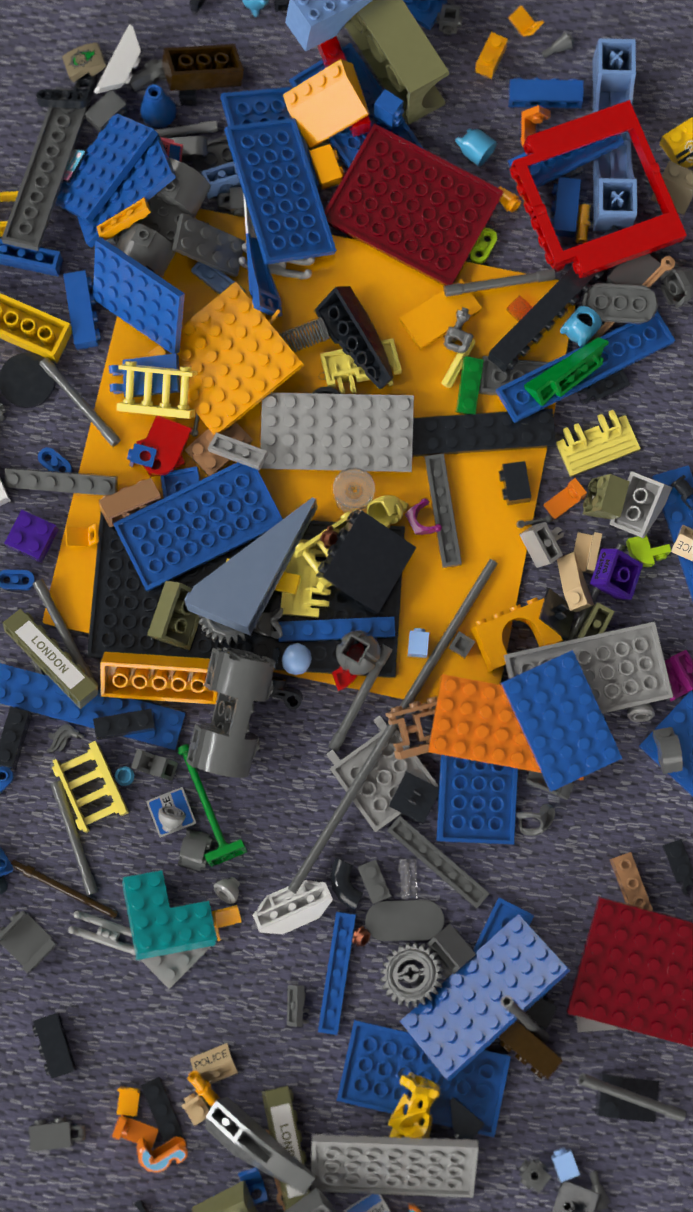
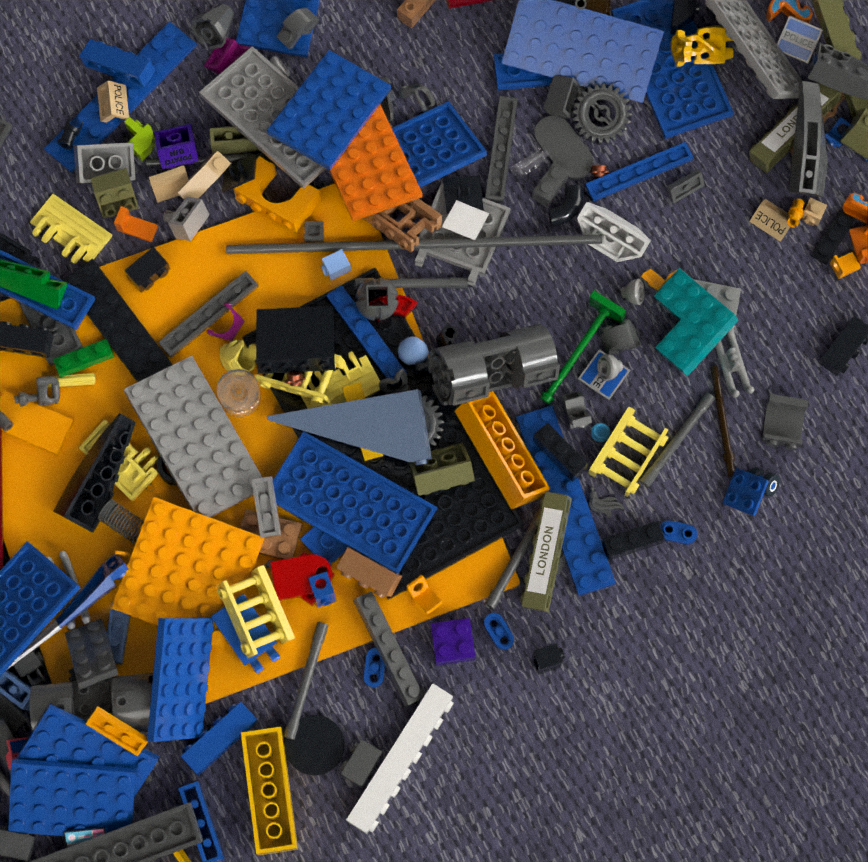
camera: 125 degrees left, 5 degrees down
dark grey hinge [516,515,553,528] -> none
none -> white sticker [442,200,489,240]

